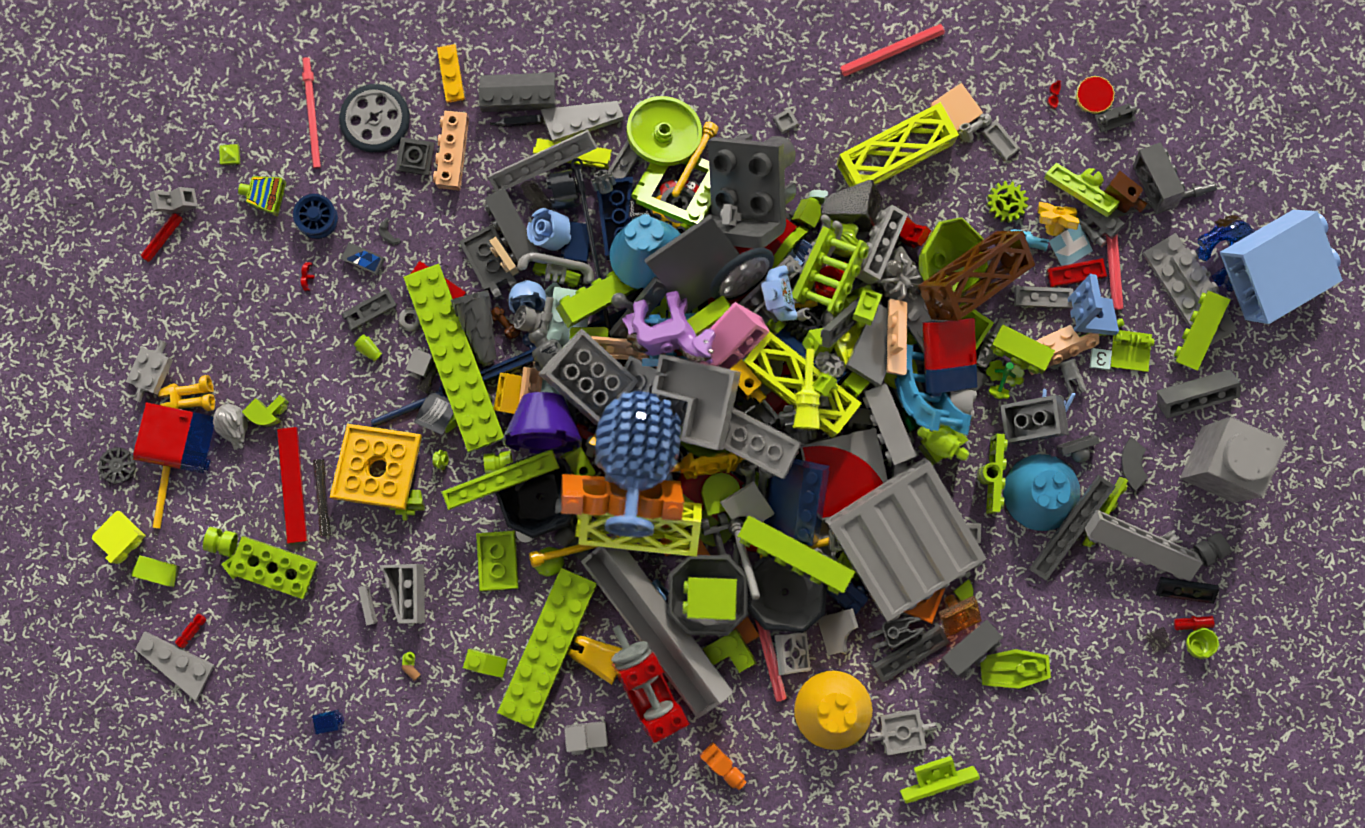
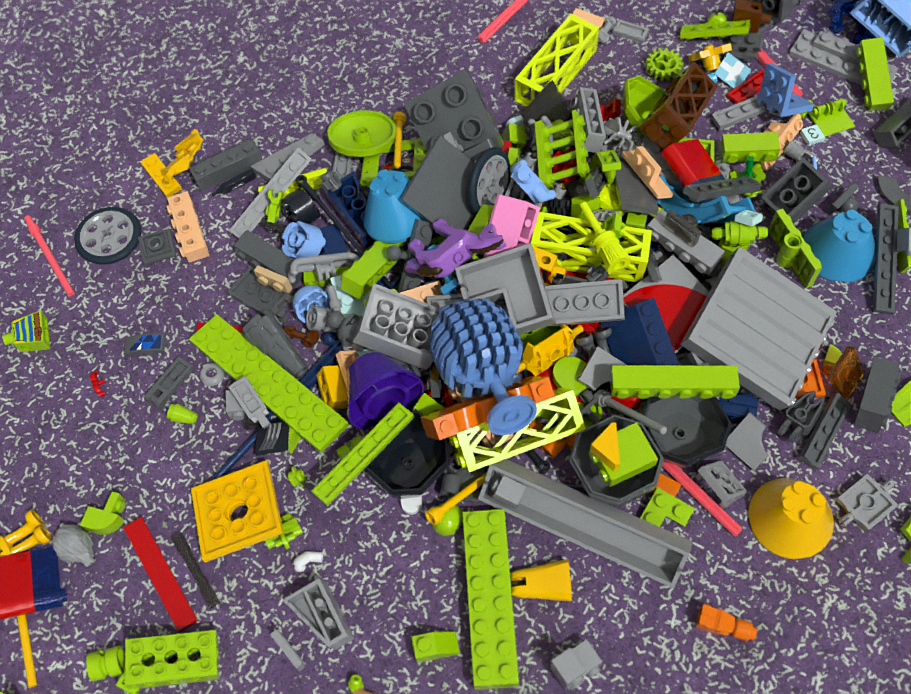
camera: 25 degrees left, 20 degrees down
dark blue wheel [293,194,338,239] -> none
dark grey piece [379,217,401,245] -> none
lime tile [476,531,519,591] -> none
red piece [611,625,689,744] -> none
none -> yellow plate [160,129,203,182]
none -> light grey hinge [228,376,271,429]
none -> lime plate [266,189,283,223]
none -> white arm [293,551,323,572]
none -> light grey brick [491,475,526,509]
none -> yellow slope [590,423,620,471]
none -> dark grey tile [647,246,663,283]
none -> clear smoke tile [663,210,702,247]
none -> dark grey plate [683,176,762,202]
none -> light aqua tile [735,209,763,226]

